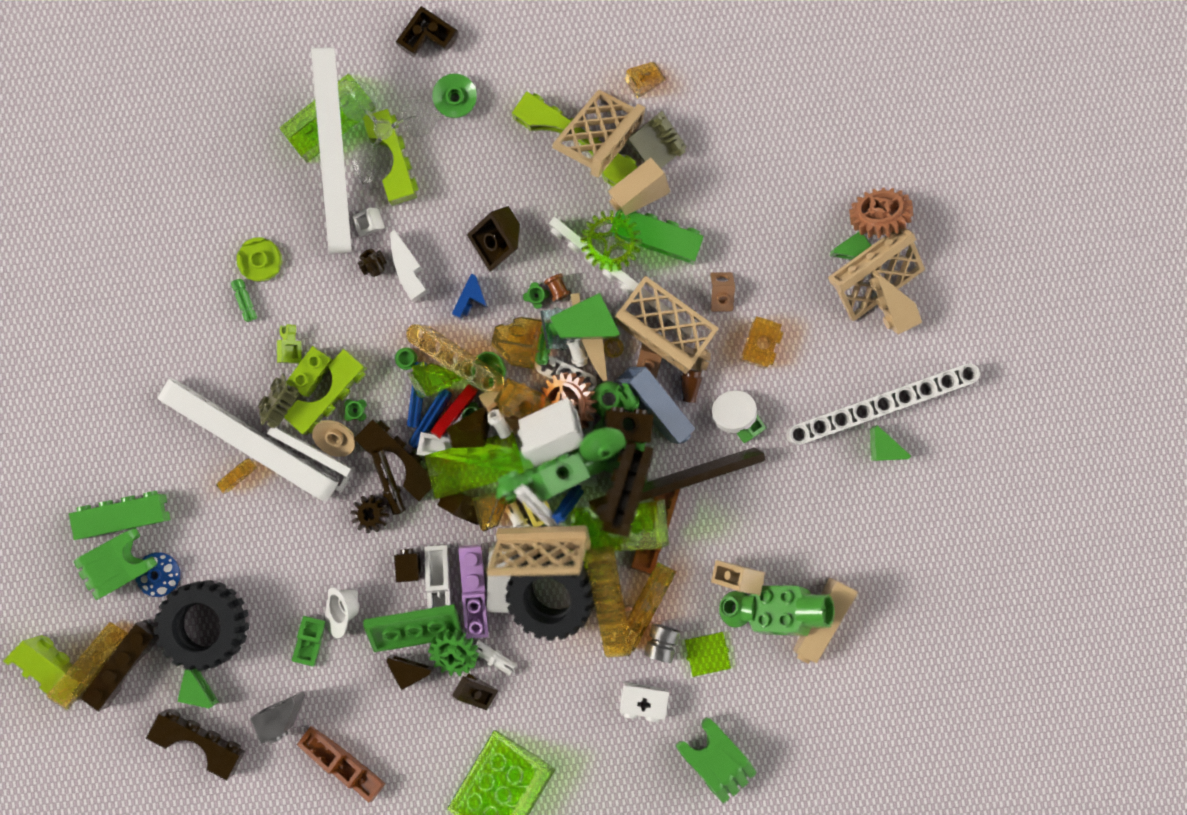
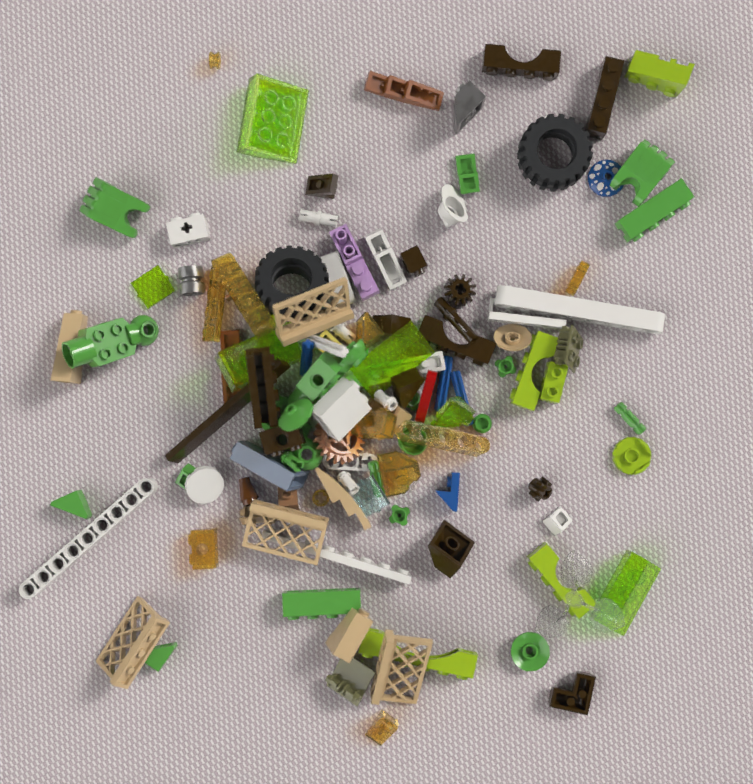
camera: 165 degrees right, 0 degrees up
clear yellow plate [47,622,128,711] -> none
bright green slope [177,669,219,709] -> none
lime plate [277,324,302,364] -> none
white beam [311,47,352,254] -> none
bright green tile [363,604,463,652] -> none
dark brown slope [386,654,434,691] -> none
white slope [391,230,428,303] -> none
bright green gear [428,629,479,676] -> none
dark orange bush [544,273,571,302] -> none
bright green slope [548,293,620,340] -> none
clear neon green gear [580,210,642,272] -> none
medium nougat bracket [710,272,735,312] -> none
tan brick [711,560,765,595] -> none
nougat gear [849,187,914,238] -> none
tan slope [869,271,922,335] -> none

